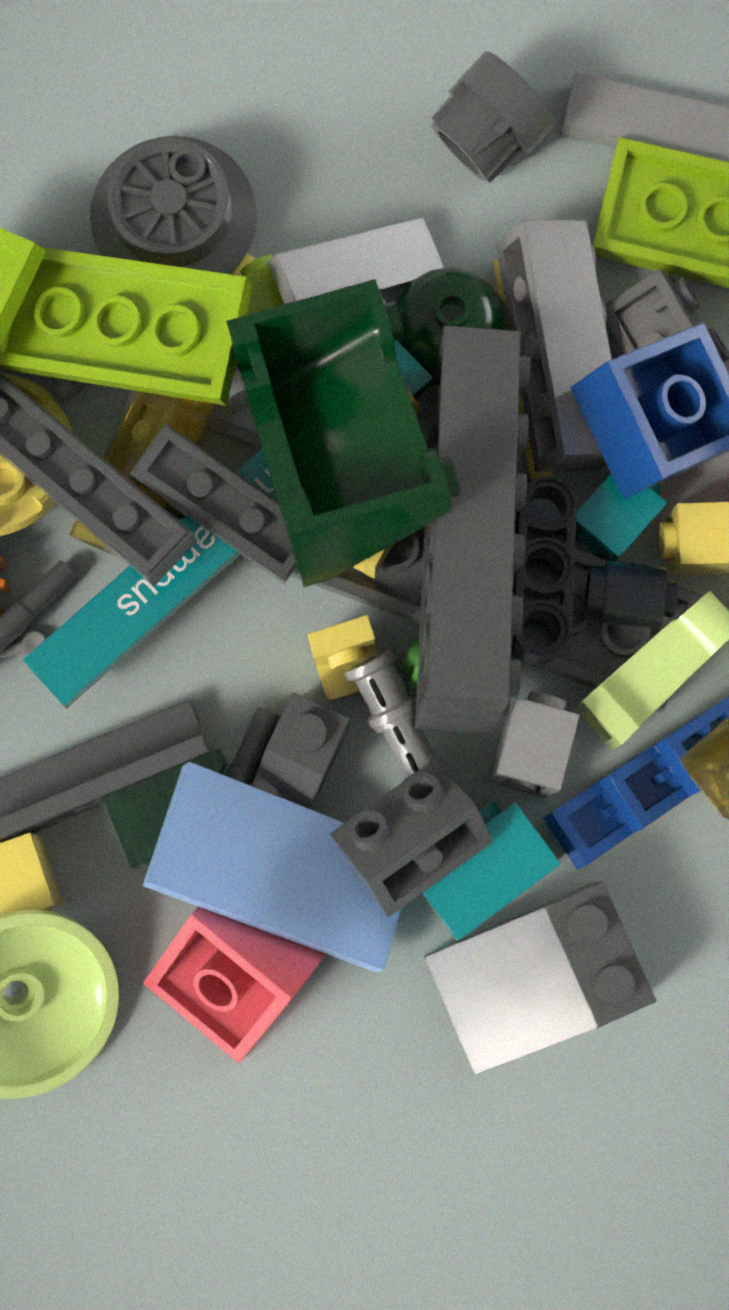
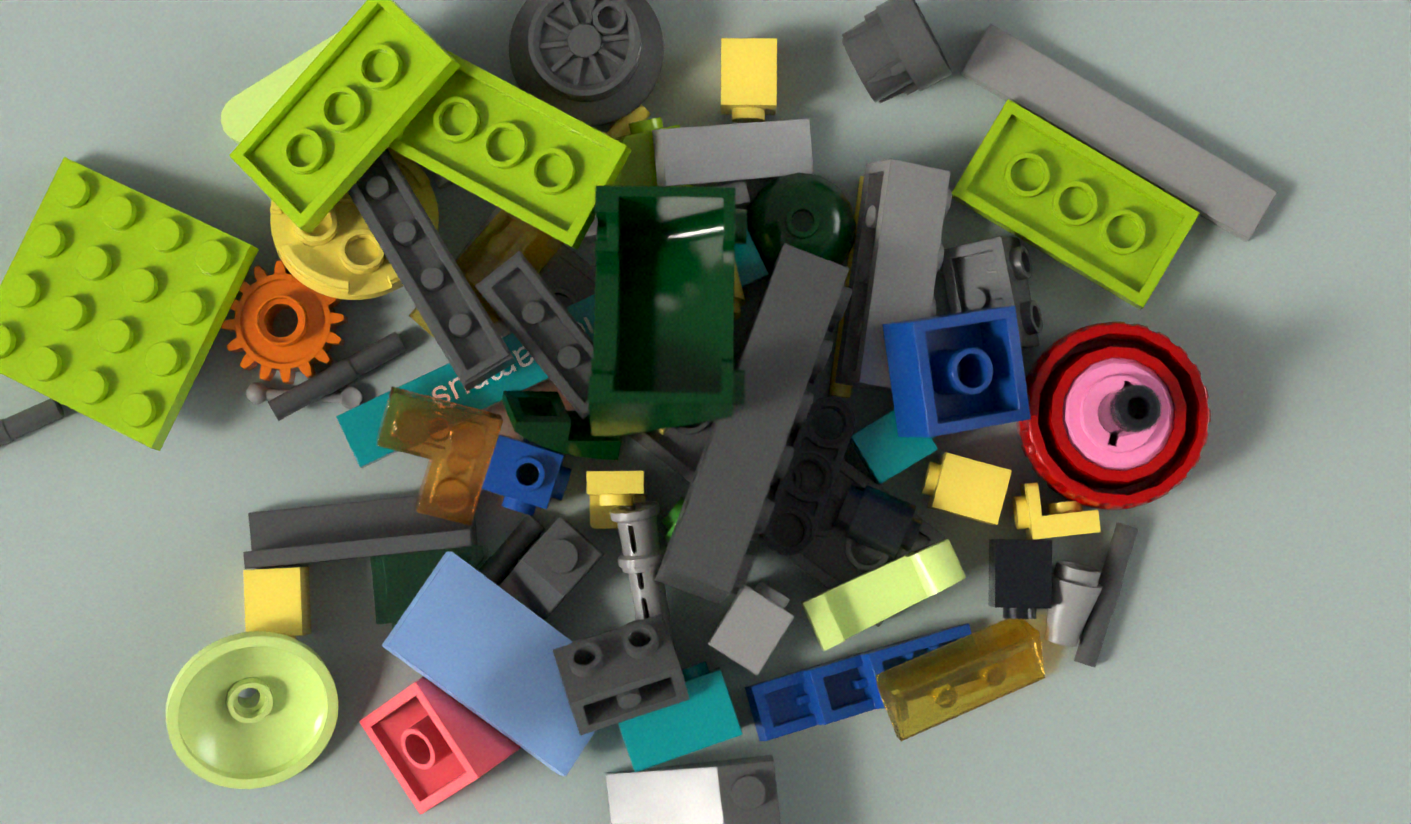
camera: 20 degrees right, 5 degrees up
none -> clear orange plate [376,387,503,526]
none -> blue brick [482,434,572,516]
none -> dark green slope [502,391,622,460]
none -> light yellow brick [720,38,777,123]

